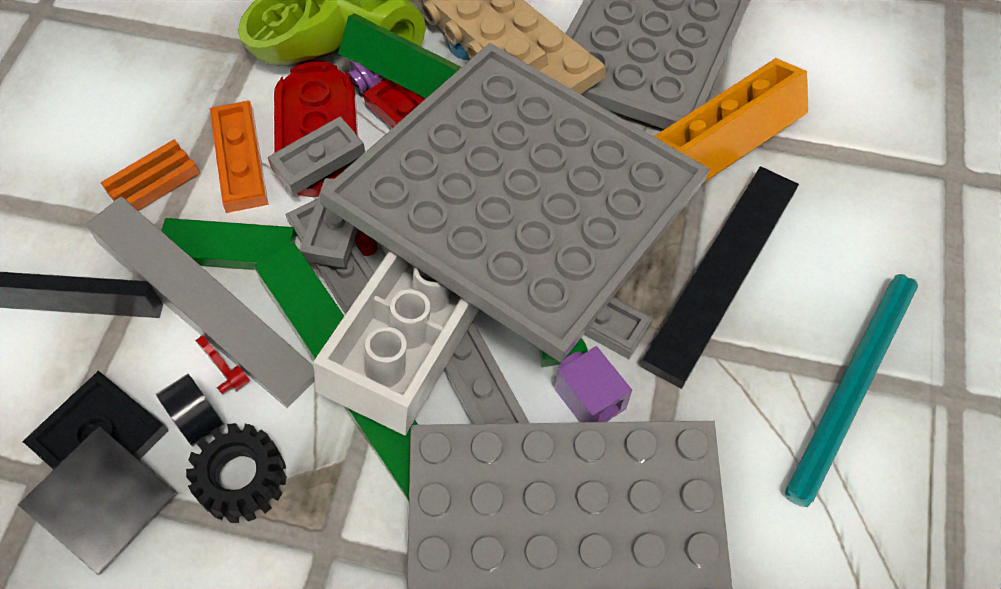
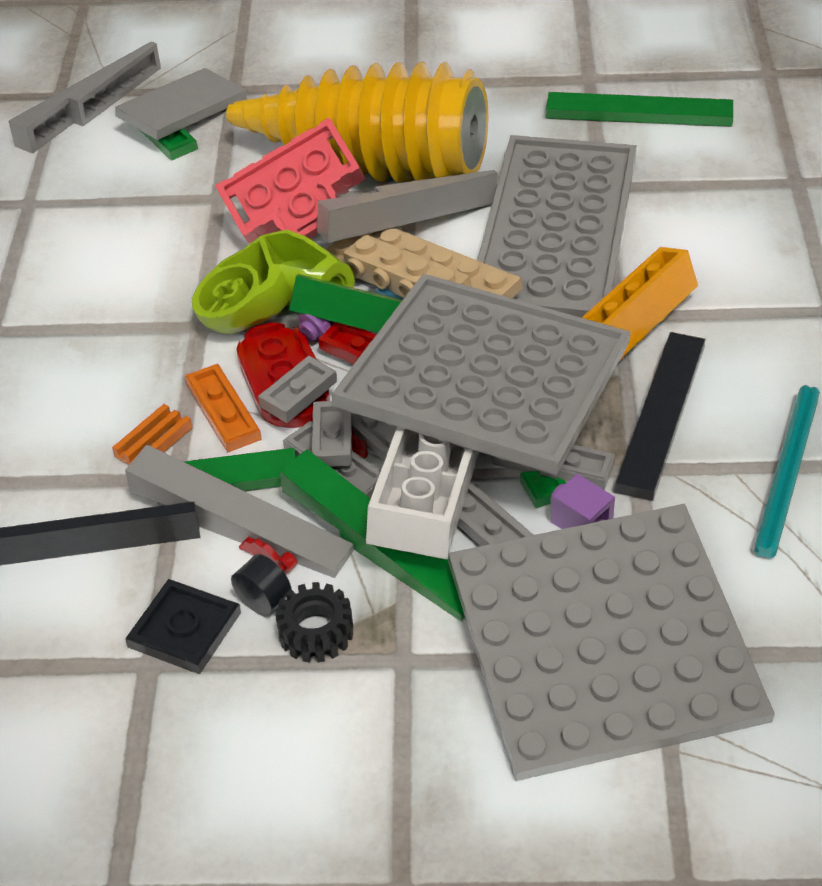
camera: 10 degrees left, 15 degrees down
black tile [18,426,177,575] -> none

